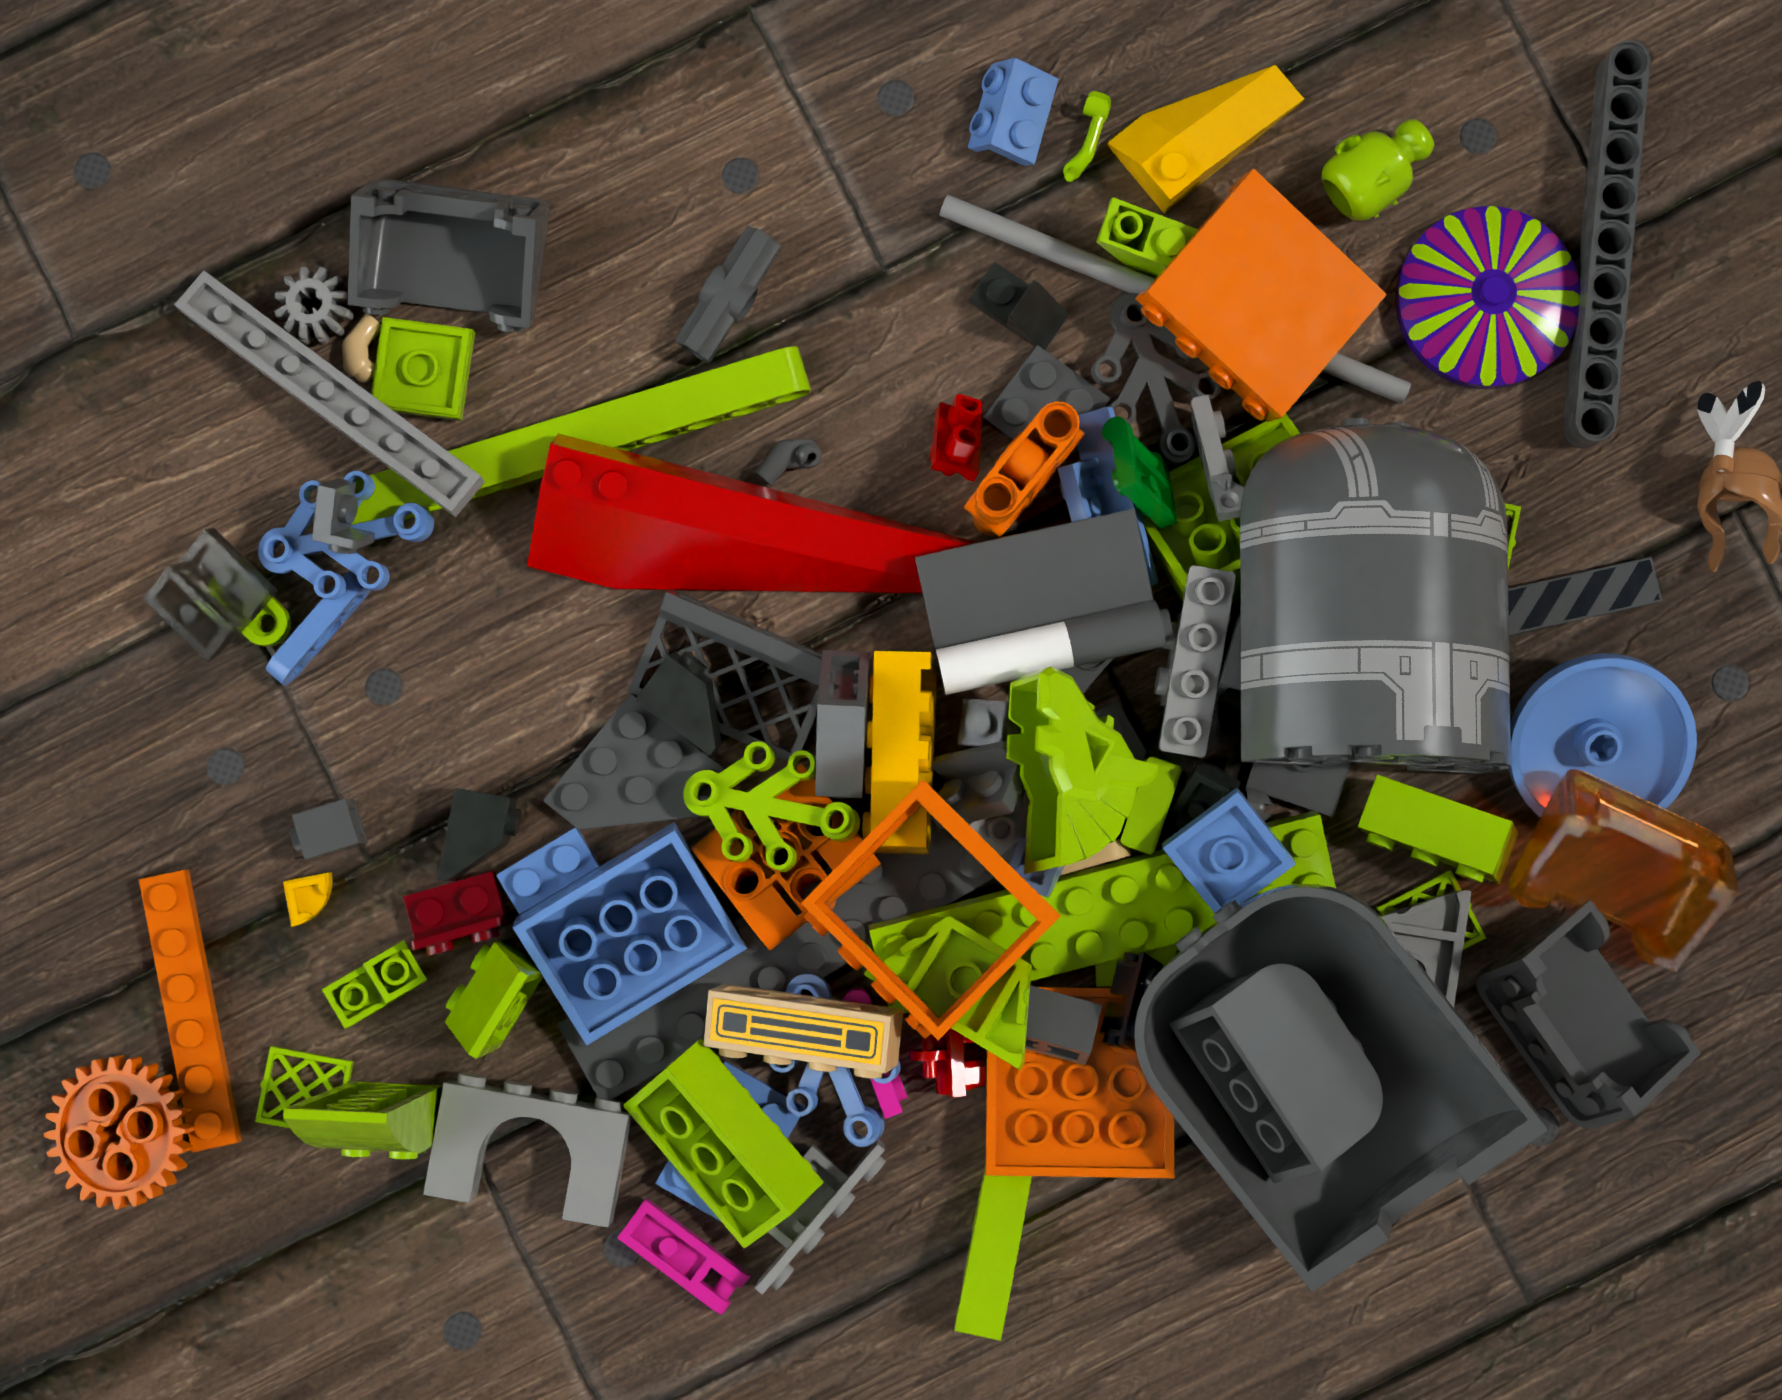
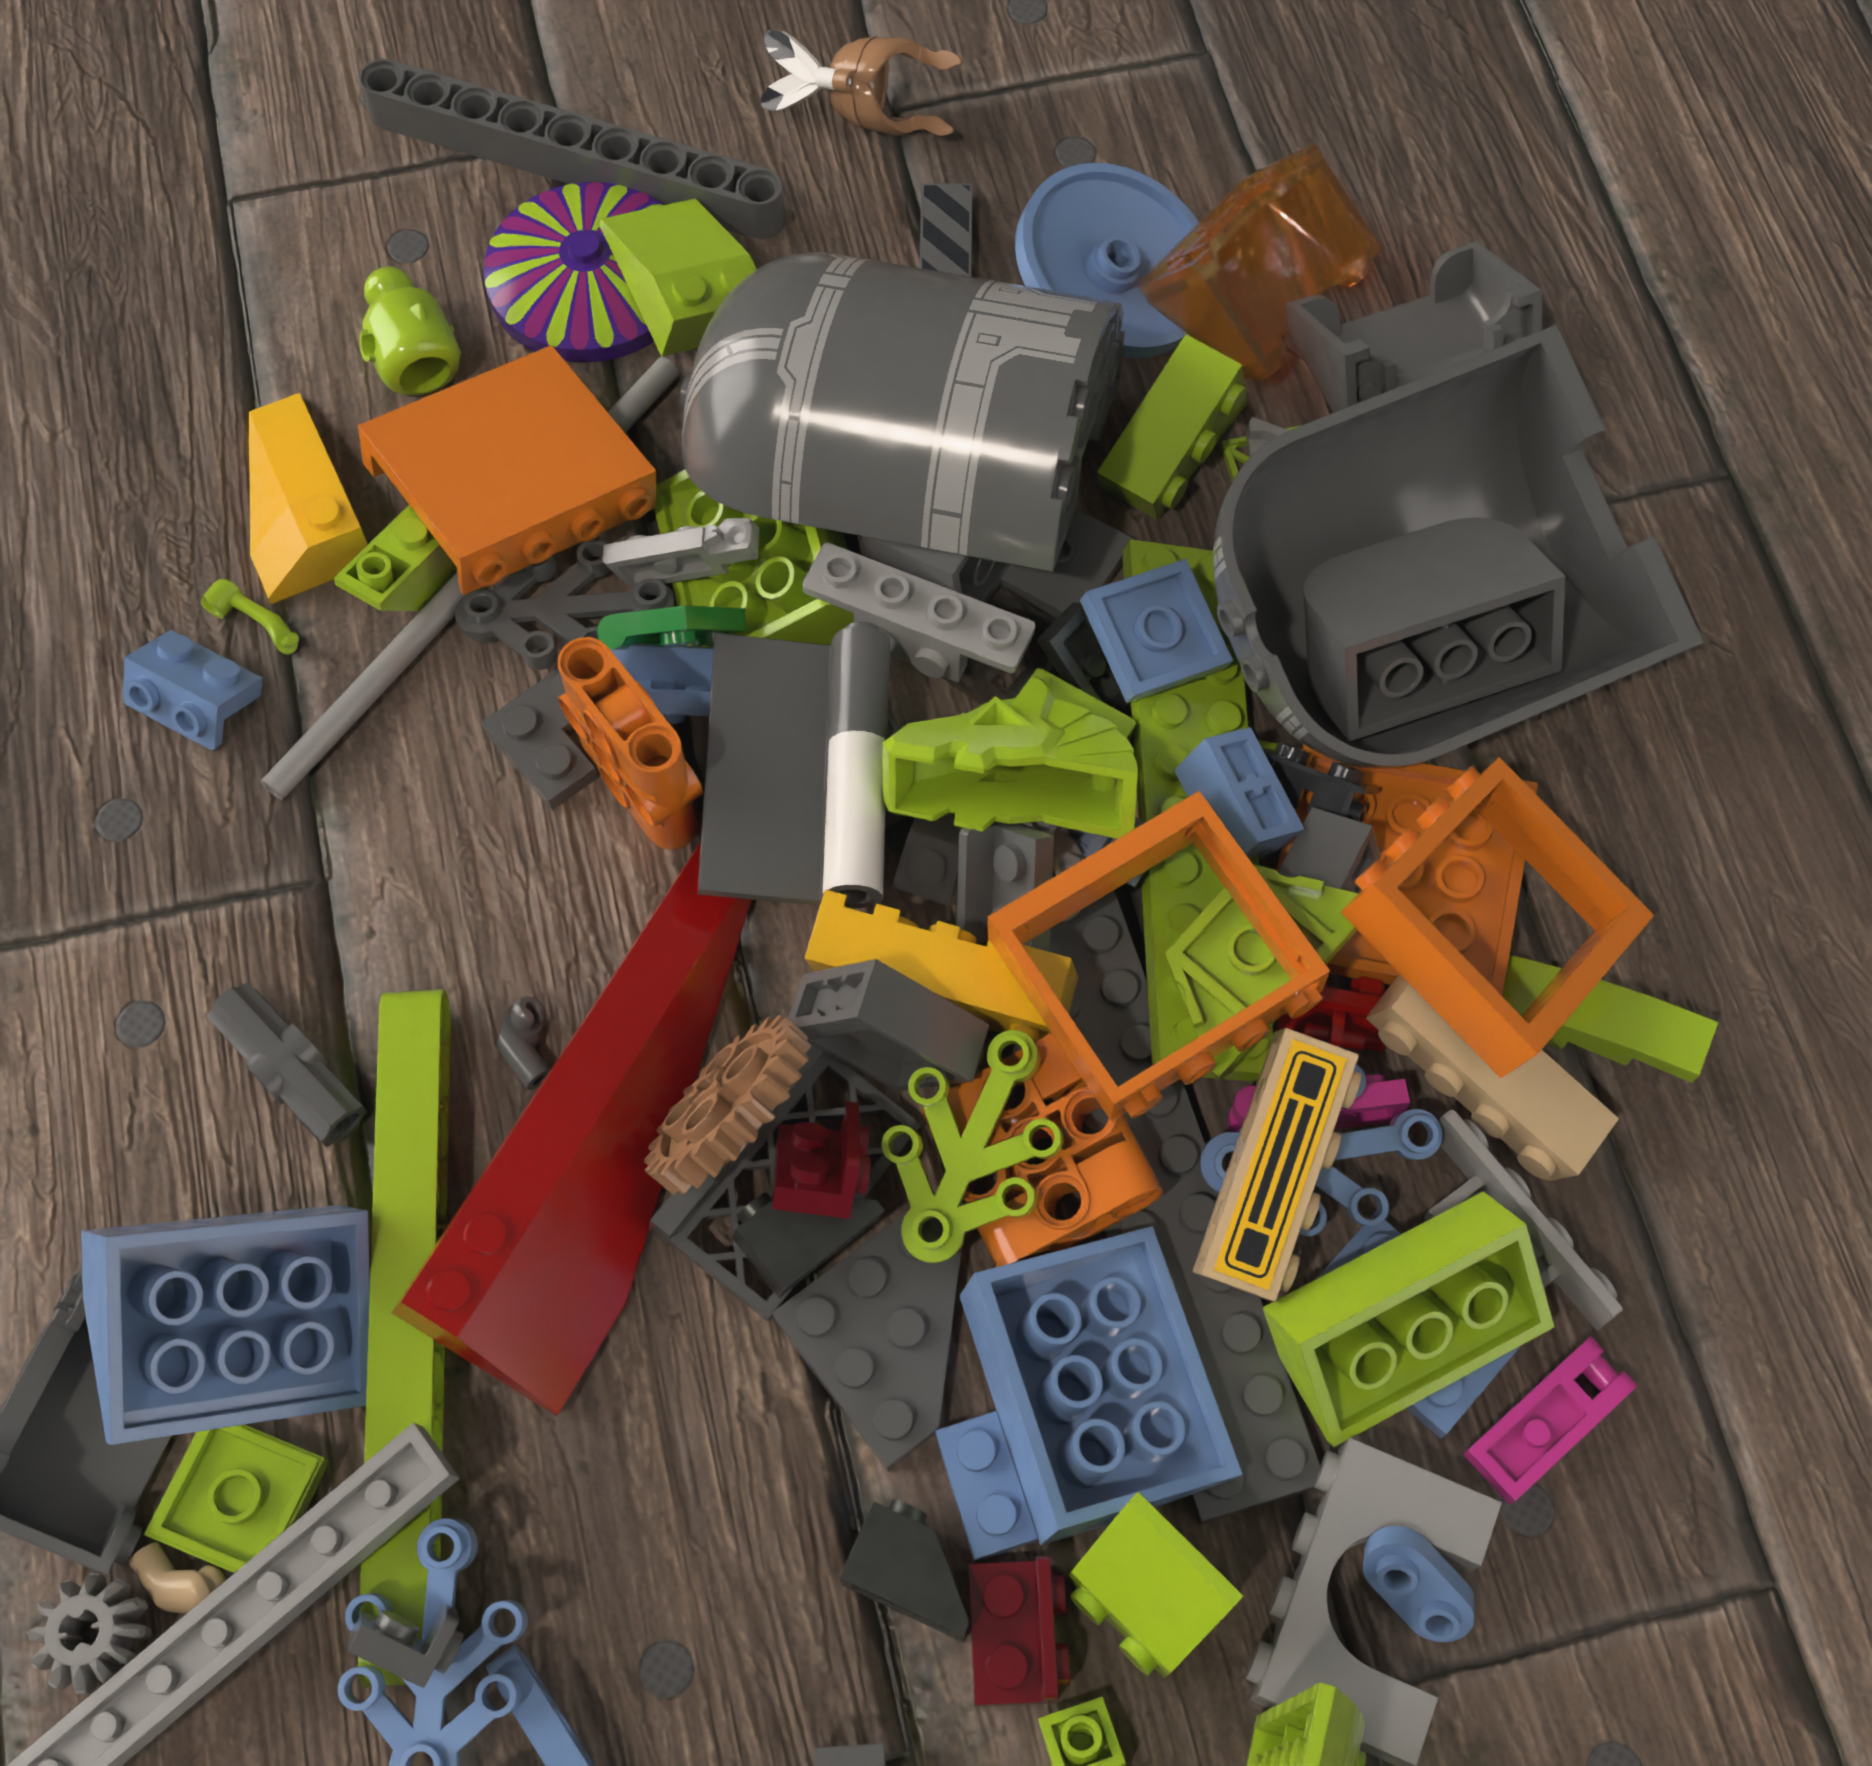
camera: 80 degrees left, 20 degrees down
red hips [929,394,982,482] -> none
pearl dark grey slope [969,262,1069,350] -> none
none -> medium blue slope [81,1205,370,1445]
none -> lime slope [599,198,757,357]
none -> medium nougat gear [644,1015,811,1195]
none -> dark red bracket [772,1101,871,1219]
none -> medium blue hinge [1174,727,1305,860]
none -> orange window [1341,757,1654,1079]
none -> medium blue plate [1363,1526,1475,1642]
none -> tan brick [1366,974,1619,1181]

